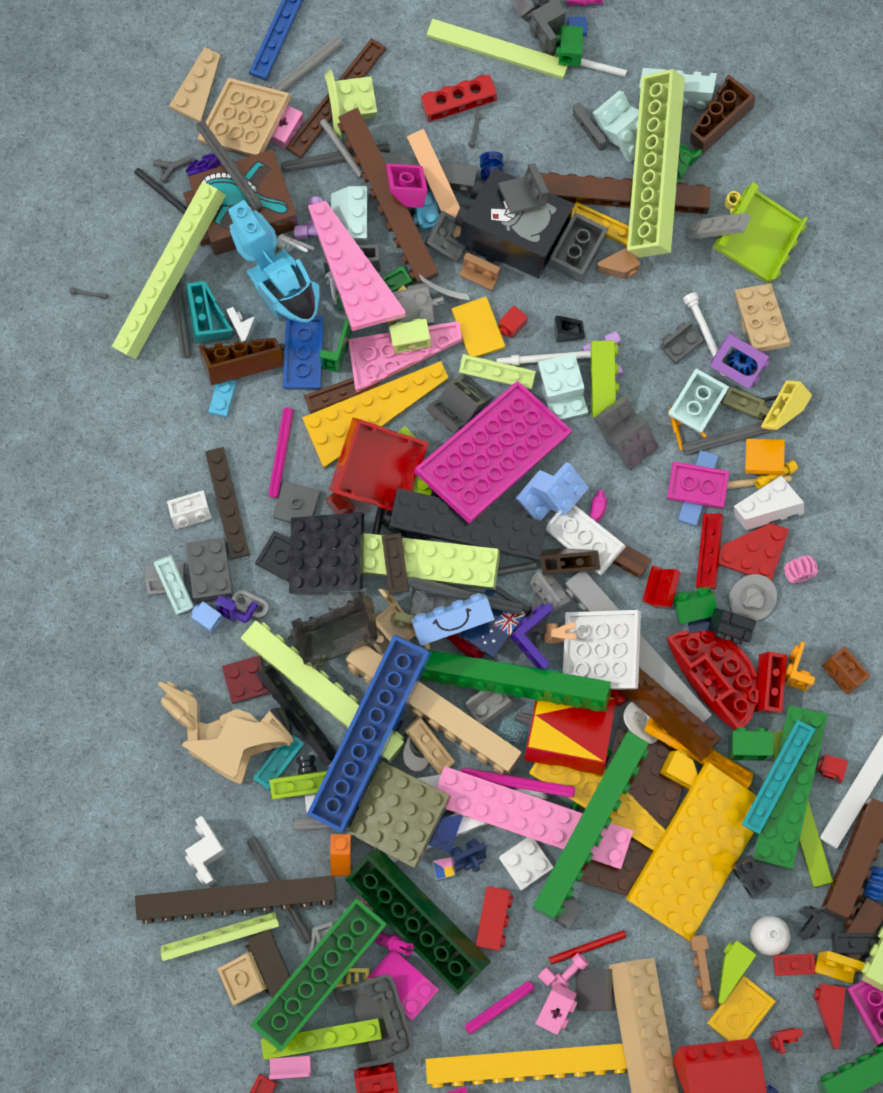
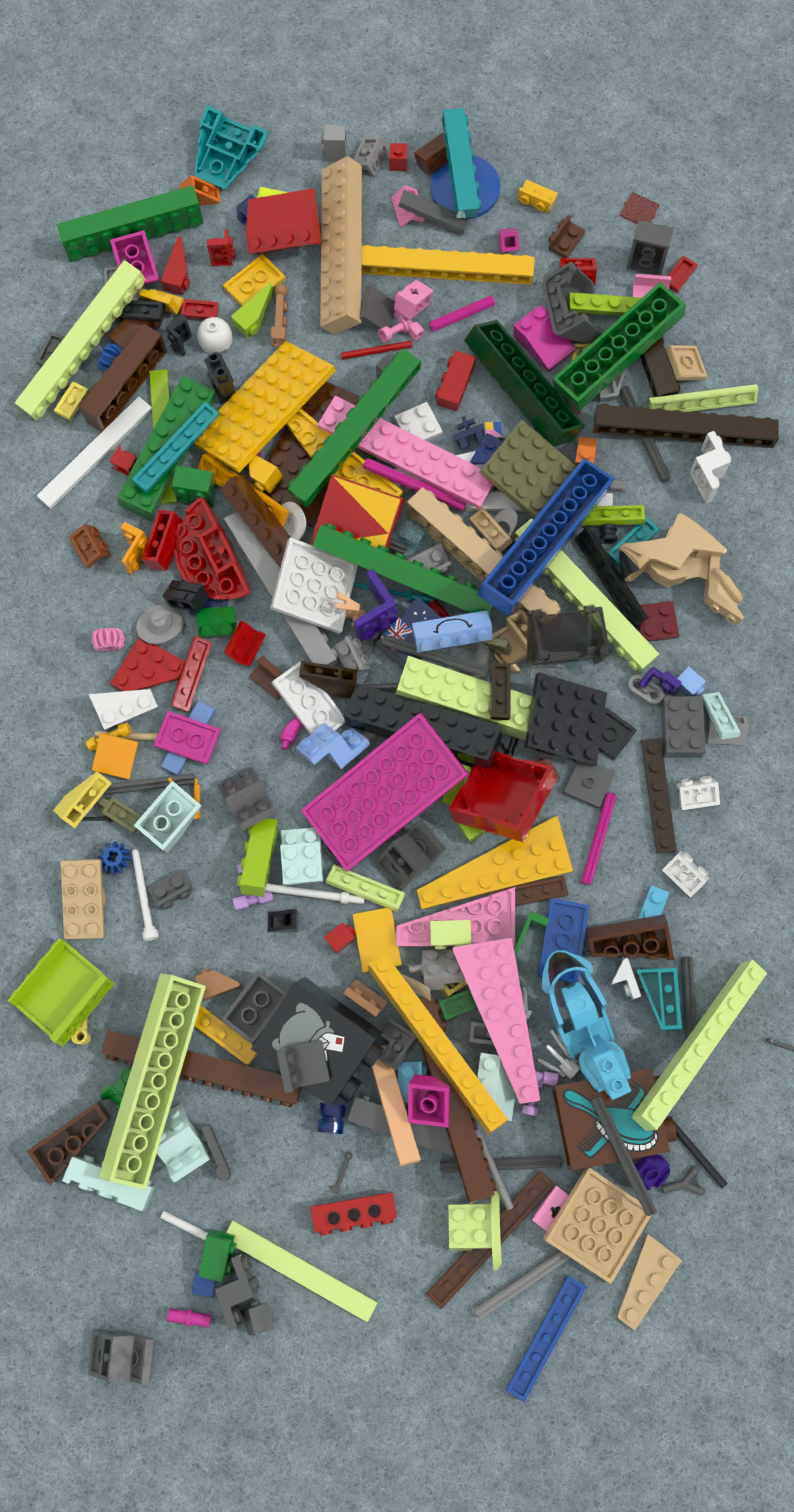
camera: 170 degrees left, 0 degrees up
dark pink pin [376,932,414,956] -> none
light grey plate [686,213,751,240] -> none
medium lavender panel [710,331,770,389] -> none
none -> yellow brick [368,953,508,1136]
none -> white bracket [662,851,709,898]

